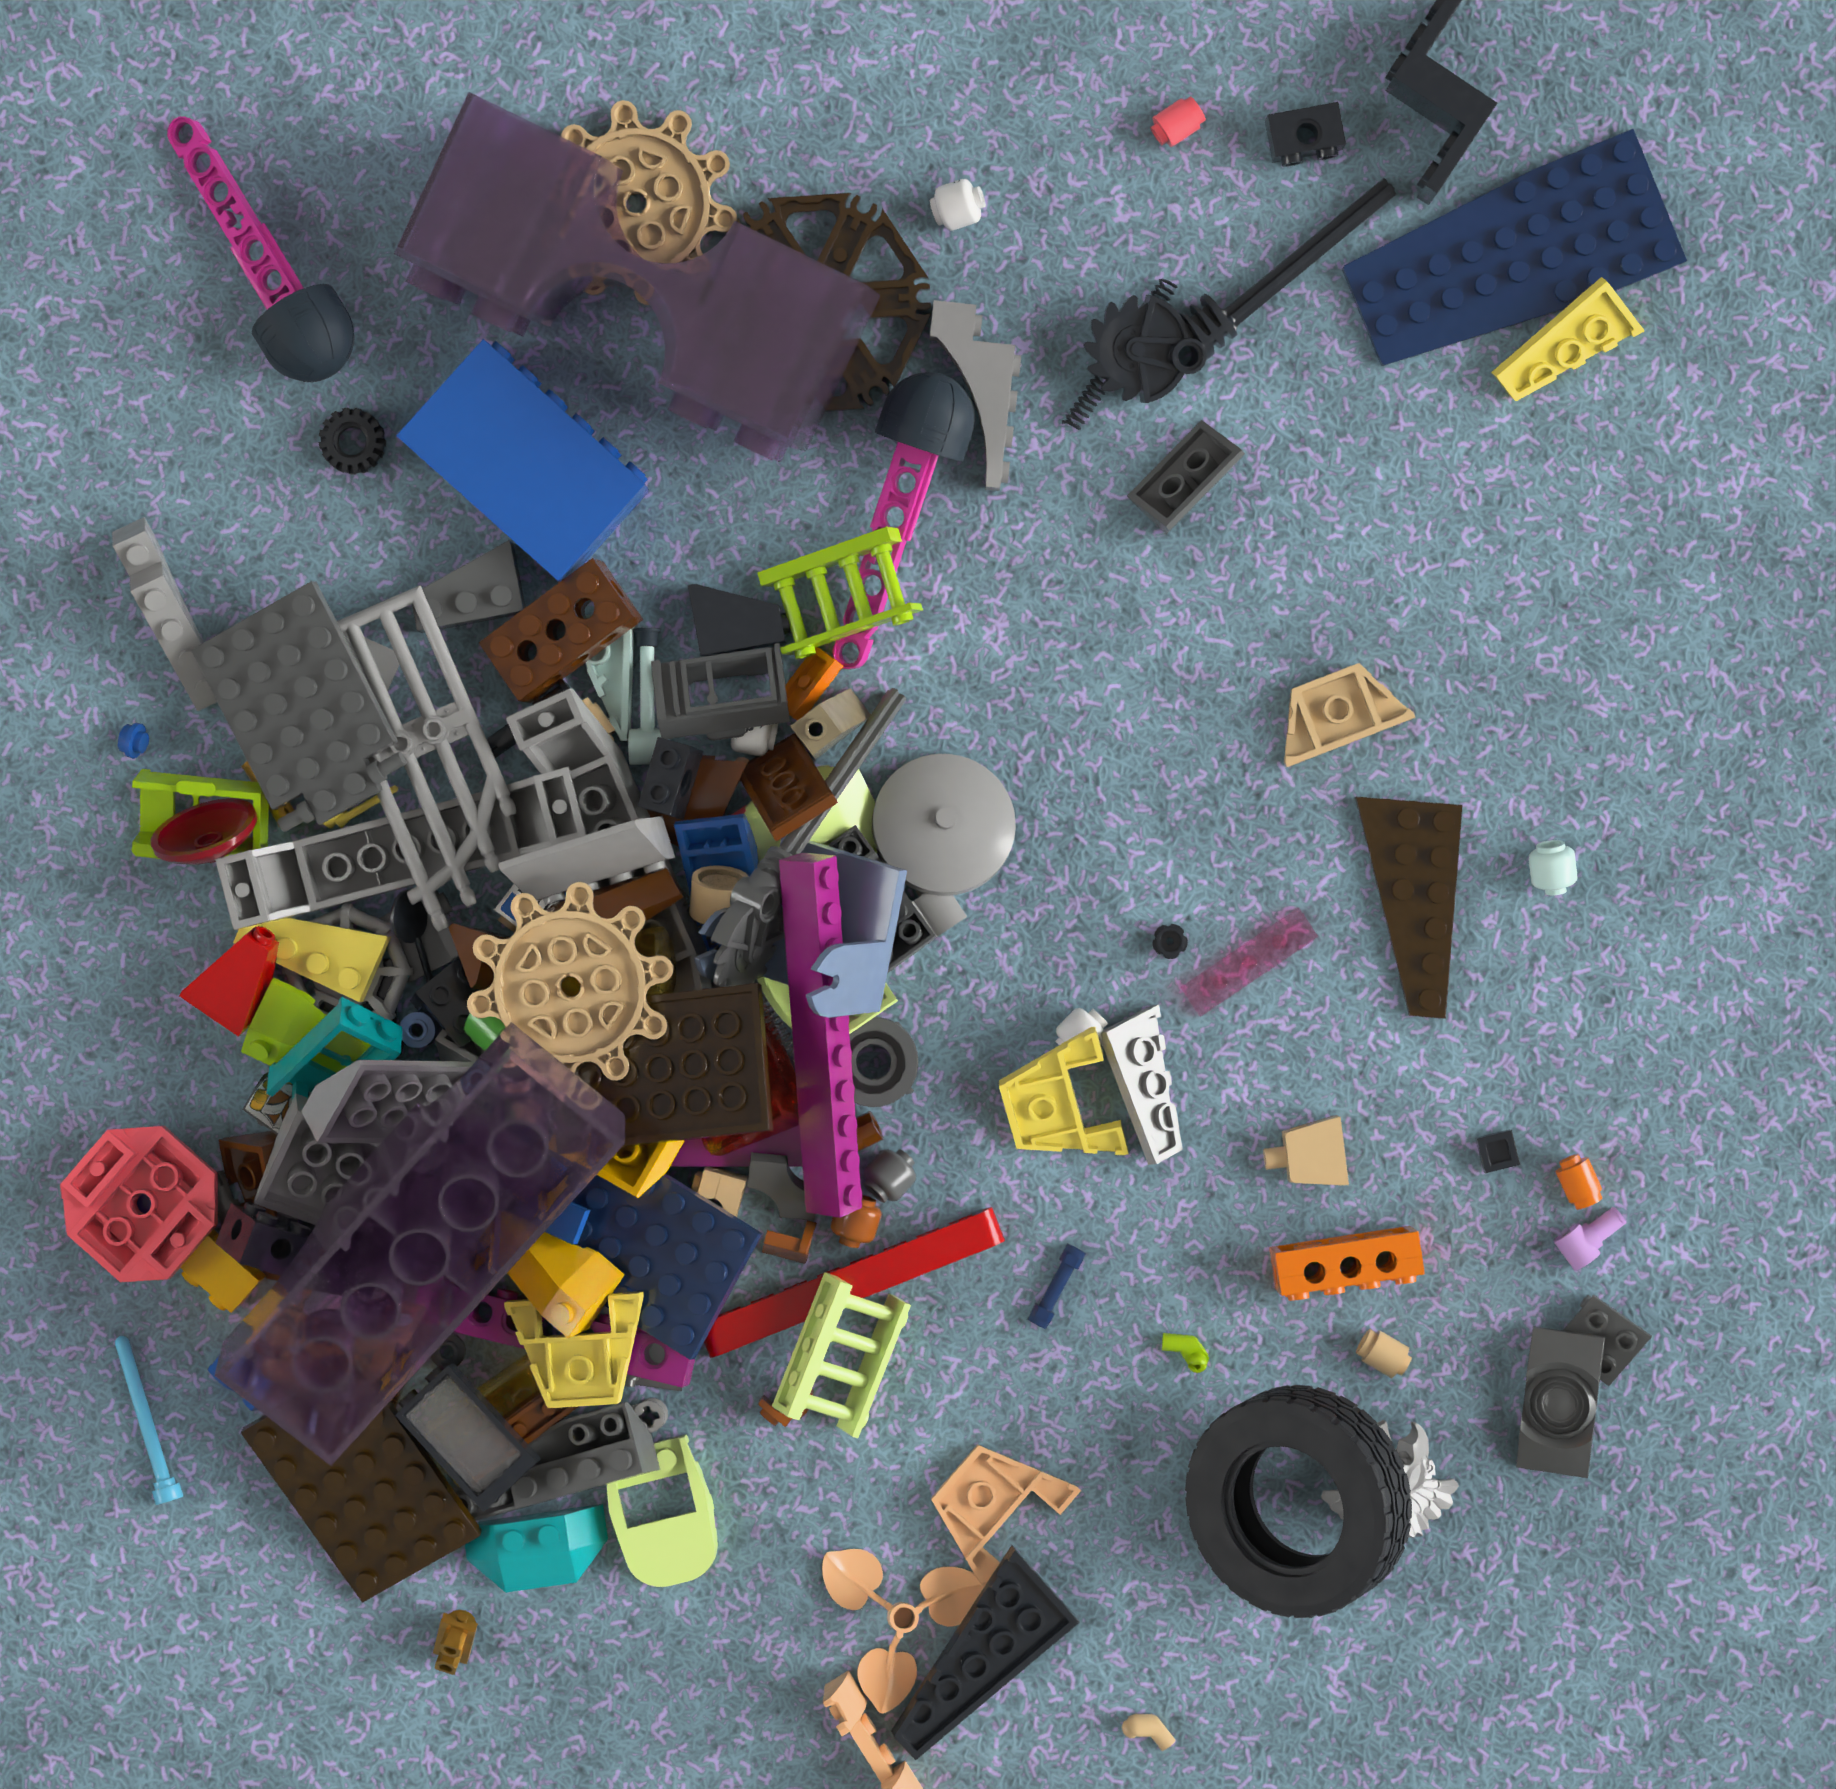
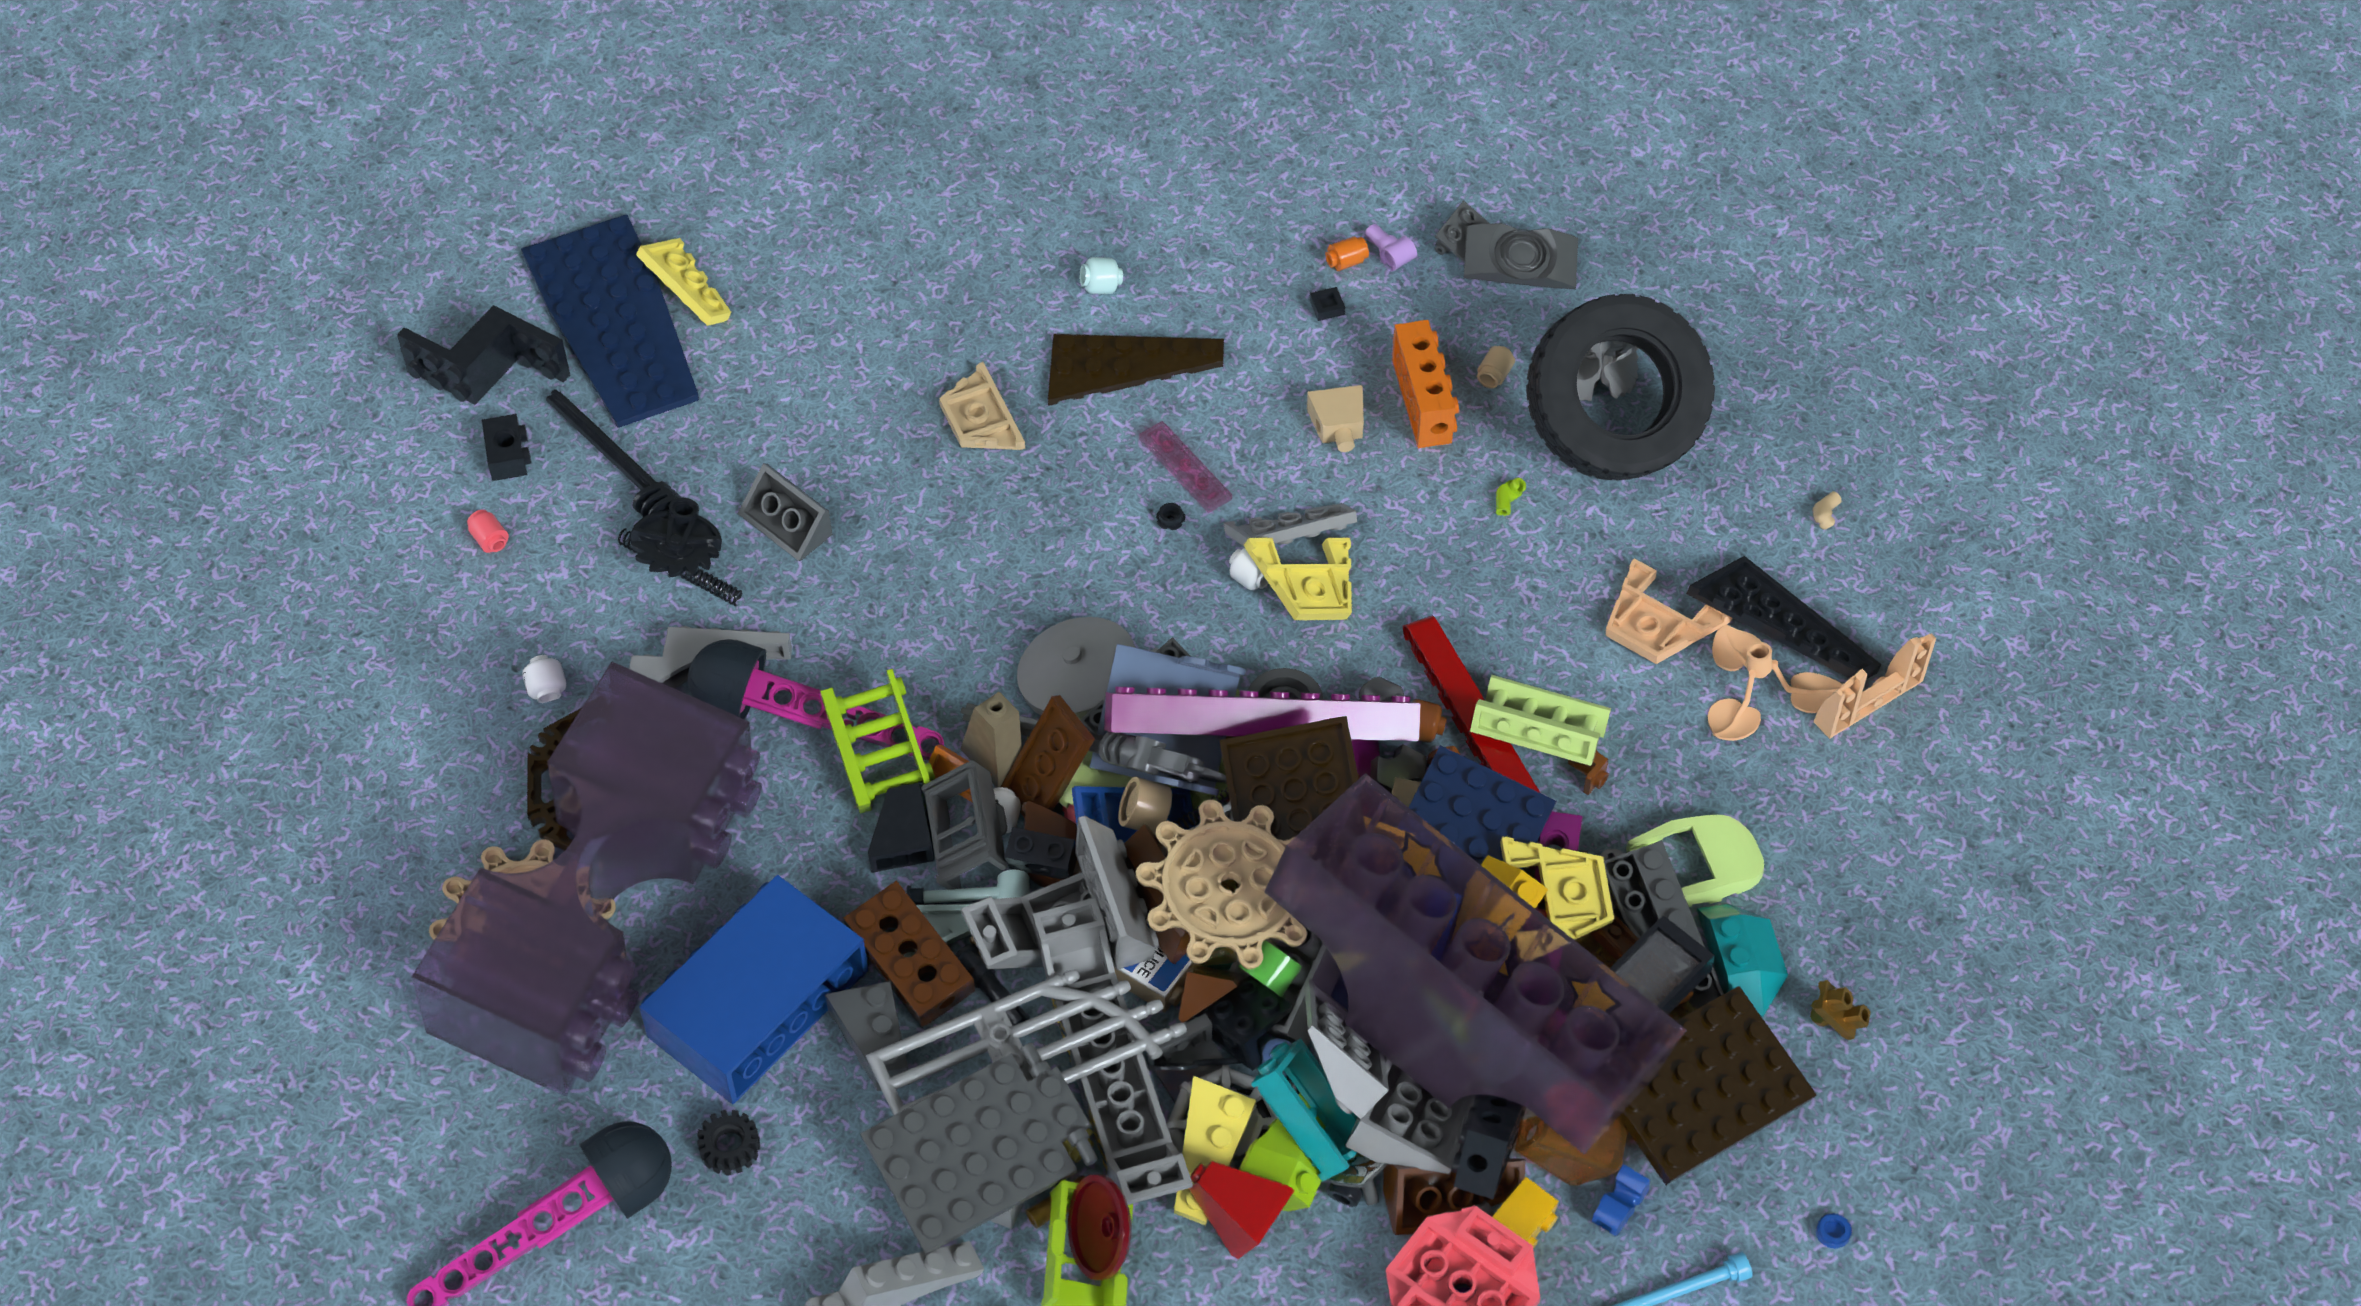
camera: 95 degrees left, 35 degrees down
dark blue bar [1028,1243,1086,1329] -> none
none -> blue tile [1816,1213,1852,1249]

